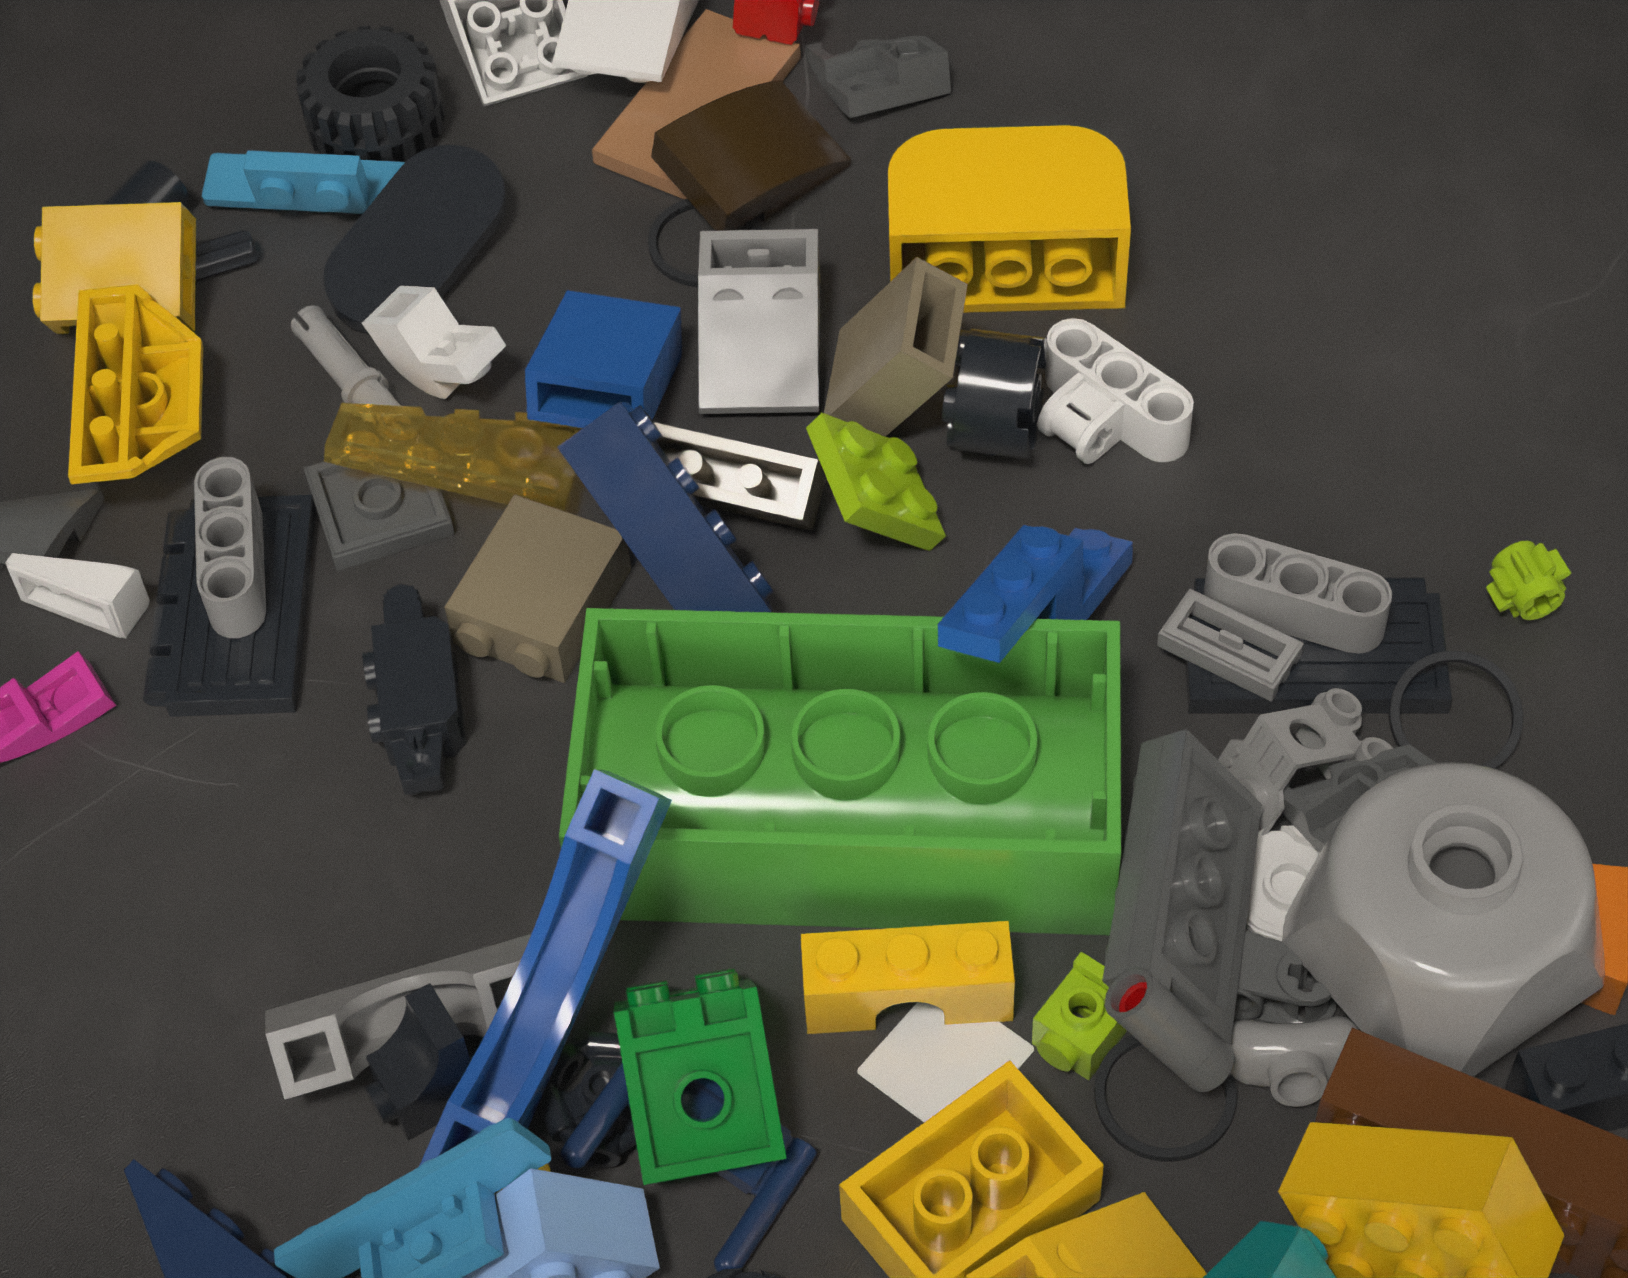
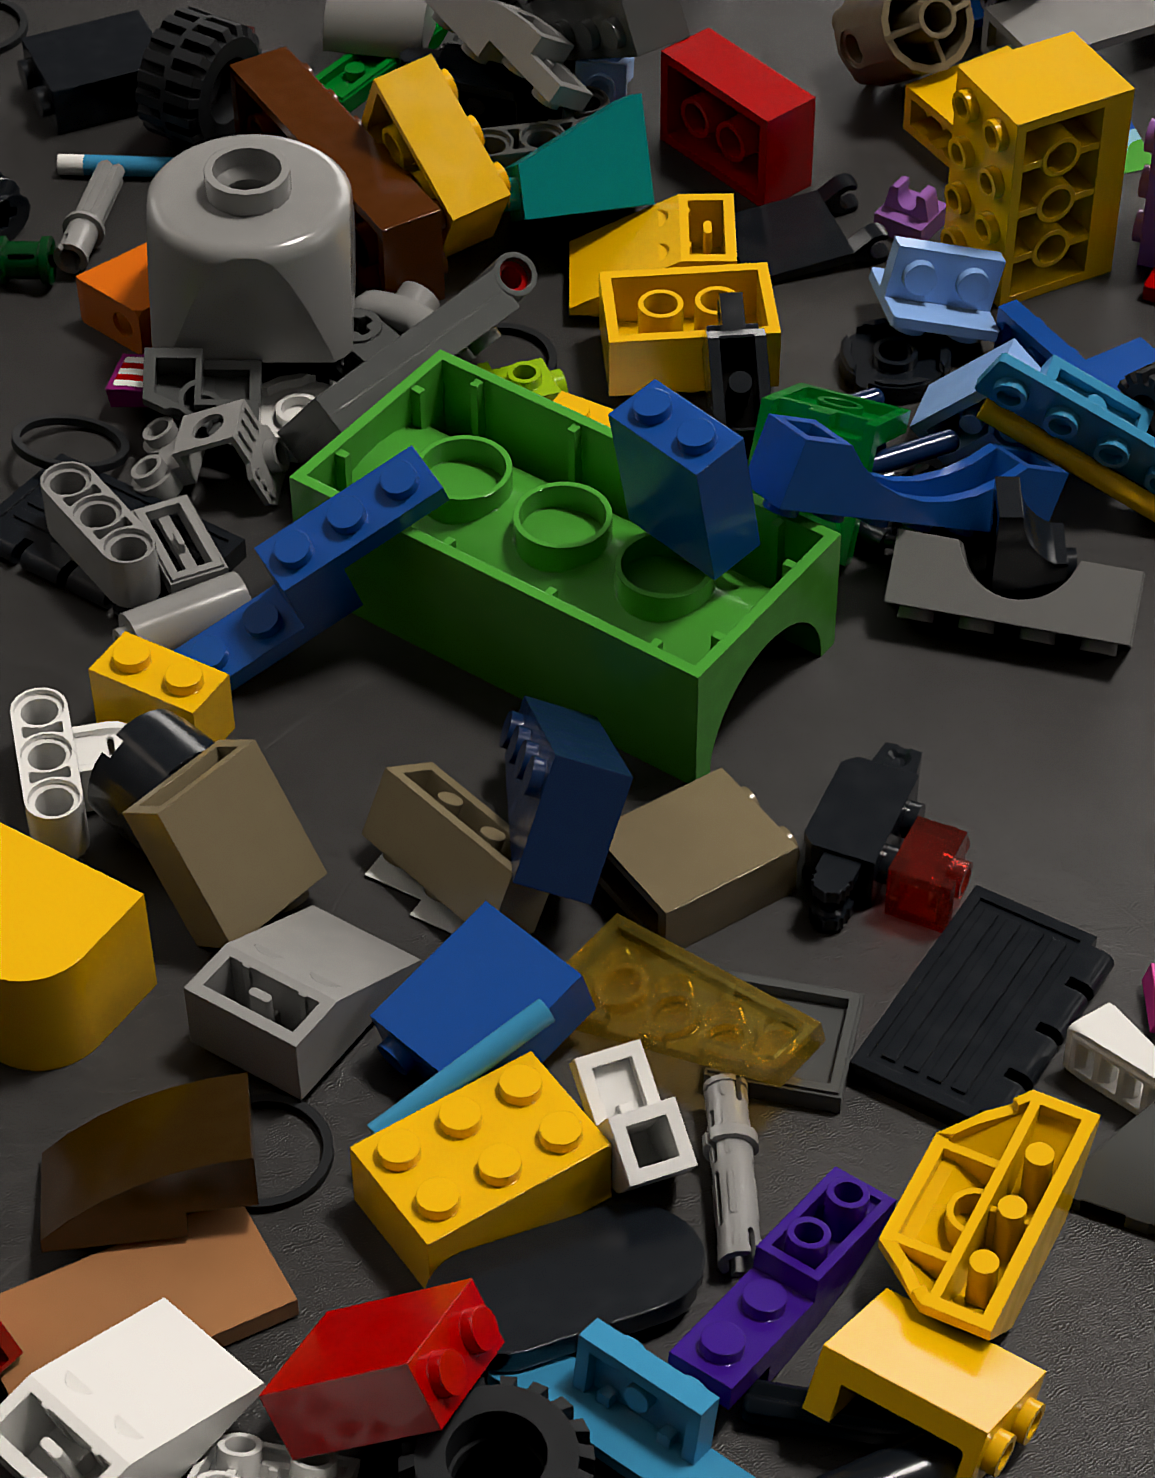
camera: 150 degrees left, 10 degrees down
light grey beam [194,457,266,638] -> none
lime plate [806,413,946,551] -> none
none -> yellow brick [88,631,235,742]
none -> light grey brick [112,571,252,651]
none -> red brick [259,1278,505,1460]
none -> yellow brick [350,1051,612,1289]
none -> dark azure bar [367,998,555,1135]
none -> blue brick [608,379,760,580]
none -> dark purple slope [667,1166,896,1410]
none -> black hinge [702,292,771,459]
none -> clear red brick [885,816,973,933]

